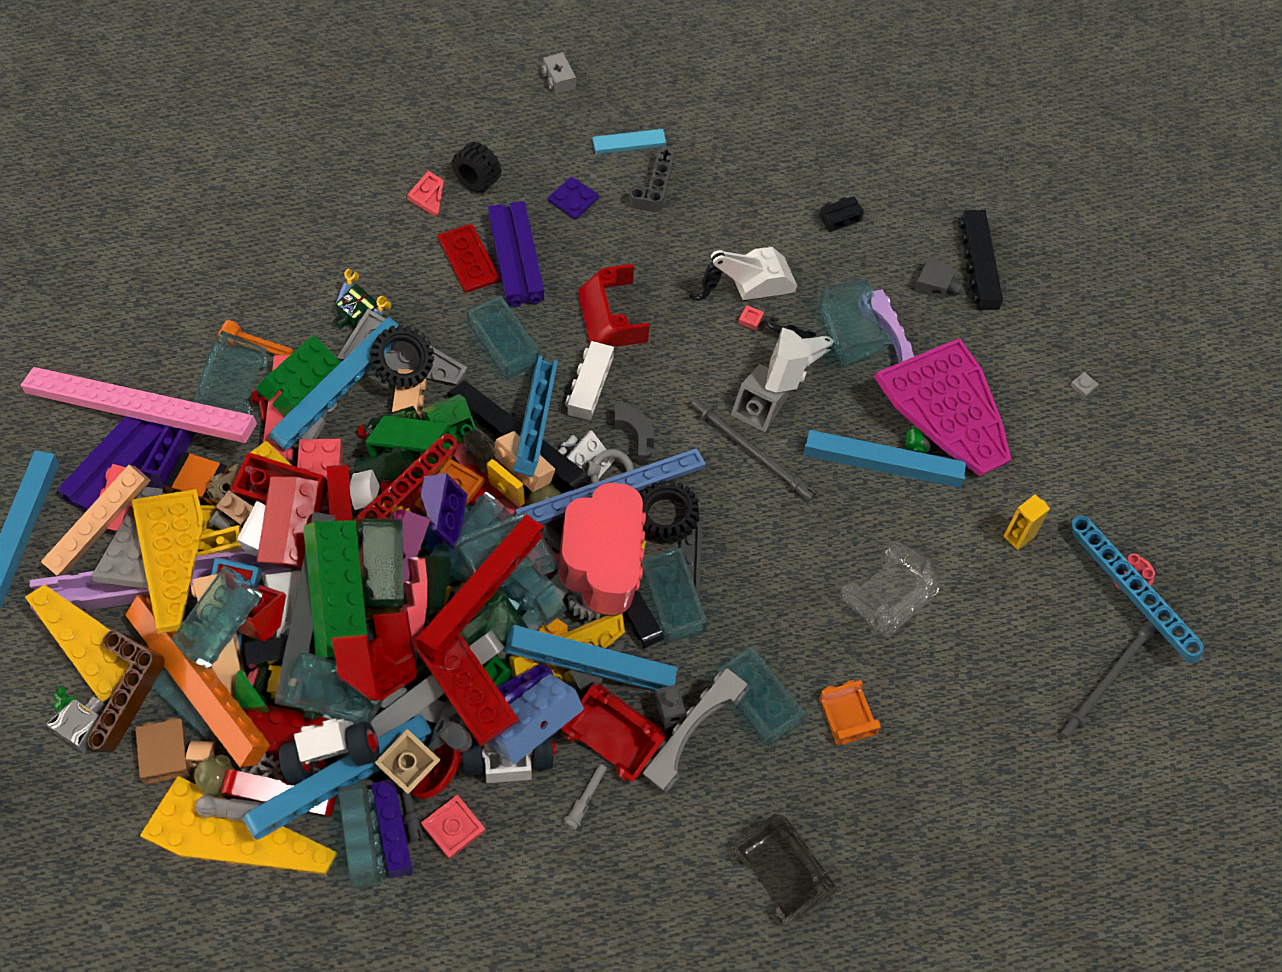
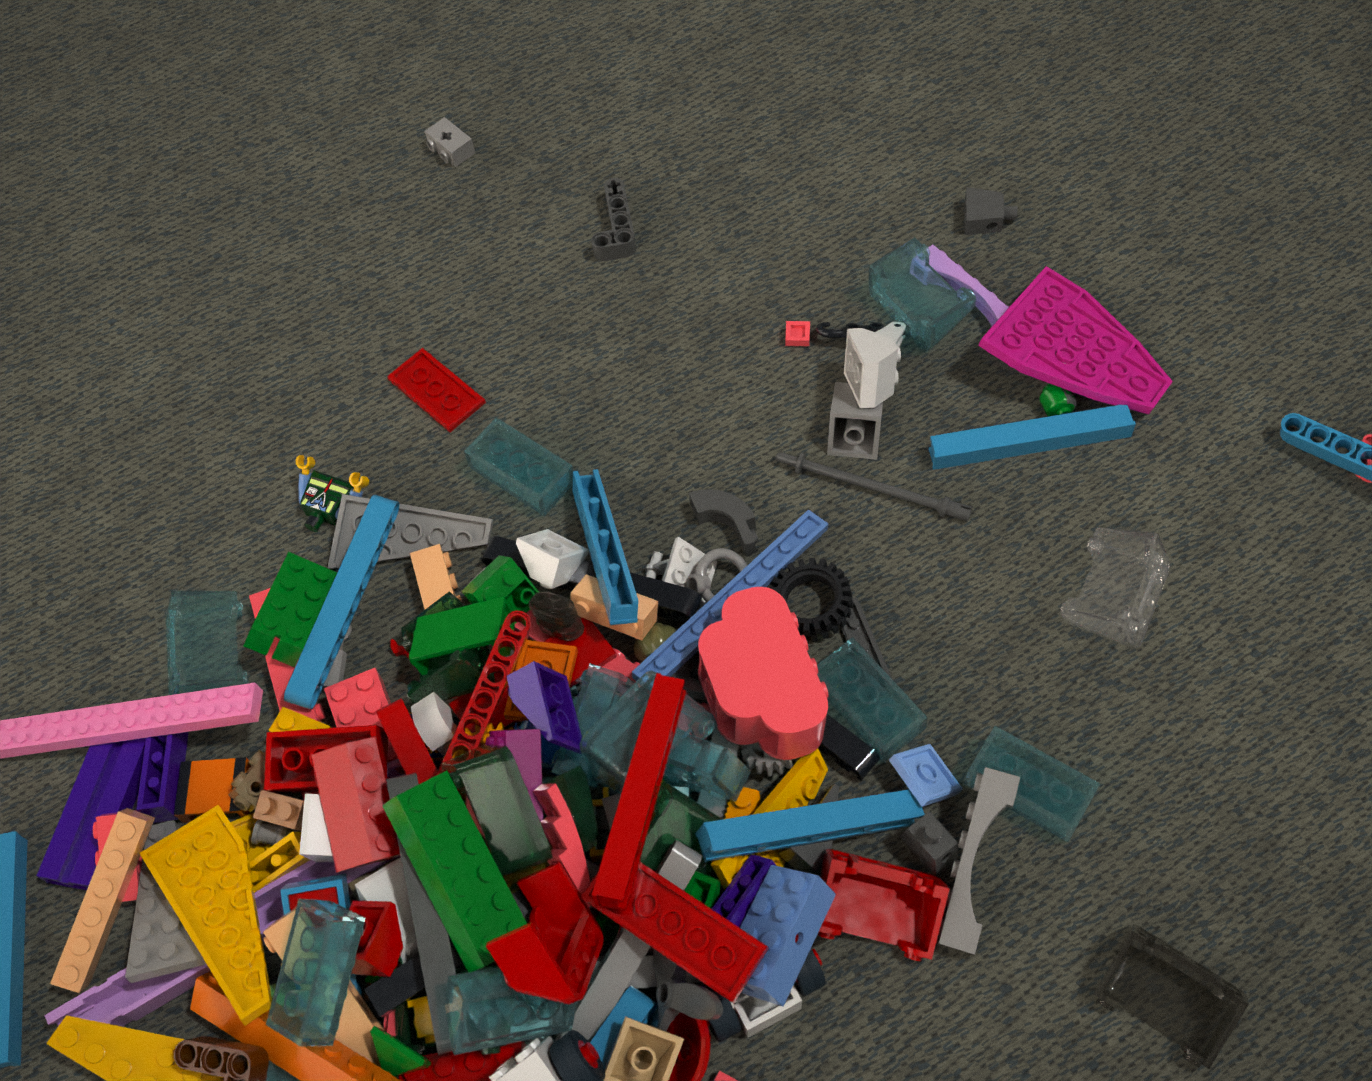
camera: 10 degrees left, 0 degrees up
orange axle [216,320,293,355] -> none
red bar [251,390,268,423] -> none
black tyre [369,325,434,390] -> none
coral wing [407,171,444,217] -> none
black tyre [451,141,502,193] -> none
yellow plate [487,459,525,508] -> none
dark purple brick [488,201,544,307] -> none
dark purple plate [547,176,599,220] -> none
light grey pin [564,764,607,831] -> none
white brick [565,341,614,421] -> none
red windscreen [578,263,650,347] -> none
medium azure tile [592,129,666,154] -> none
white slope [689,247,797,301] -> none
black brick [819,196,864,233] -> none
orange panel [819,680,881,746] -> none
black brick [958,210,1003,310] -> none
yellow brick [1004,494,1050,550] -> none
light grey plate [1070,372,1099,398] -> none
none -> white slope [516,529,589,589]
none -> light blue tile [889,744,963,807]

